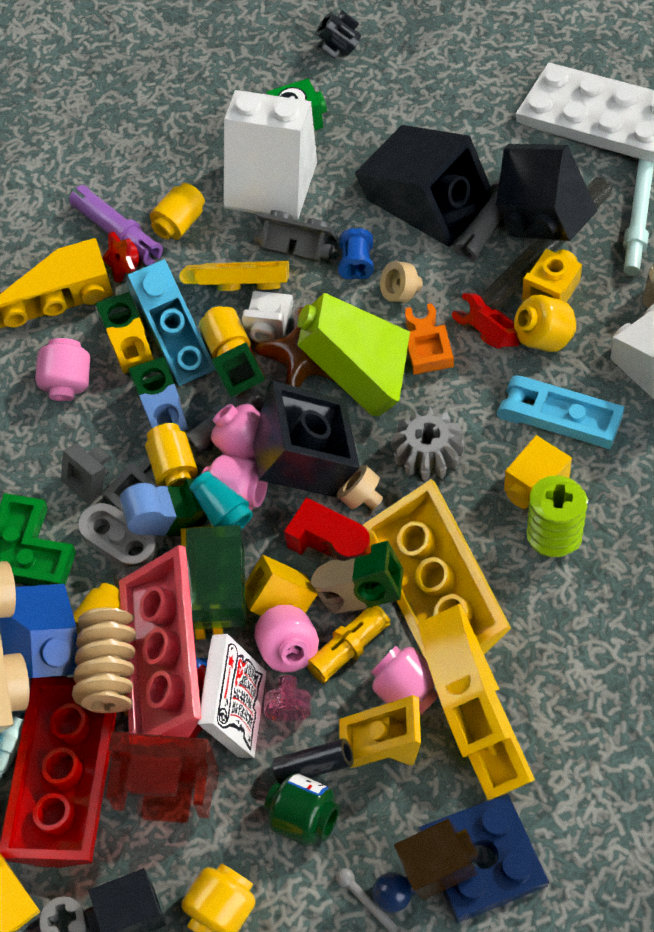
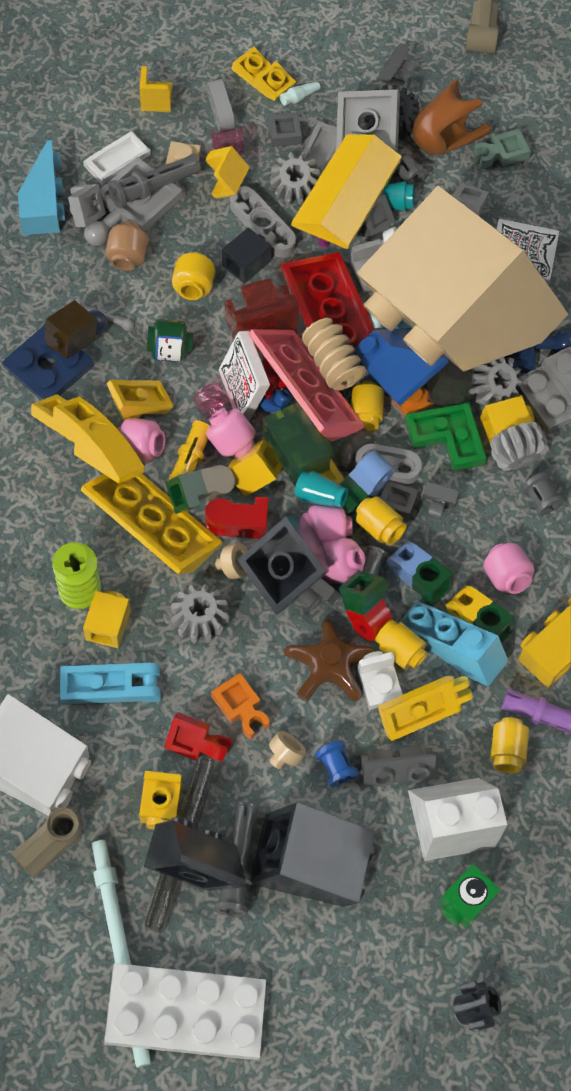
camera: 145 degrees right, 5 degrees up
red plate [102,232,139,282] -> none
black axle [273,738,354,784] -> none
lime slope [297,293,410,416] -> none
yellow head [514,295,576,352] -> none

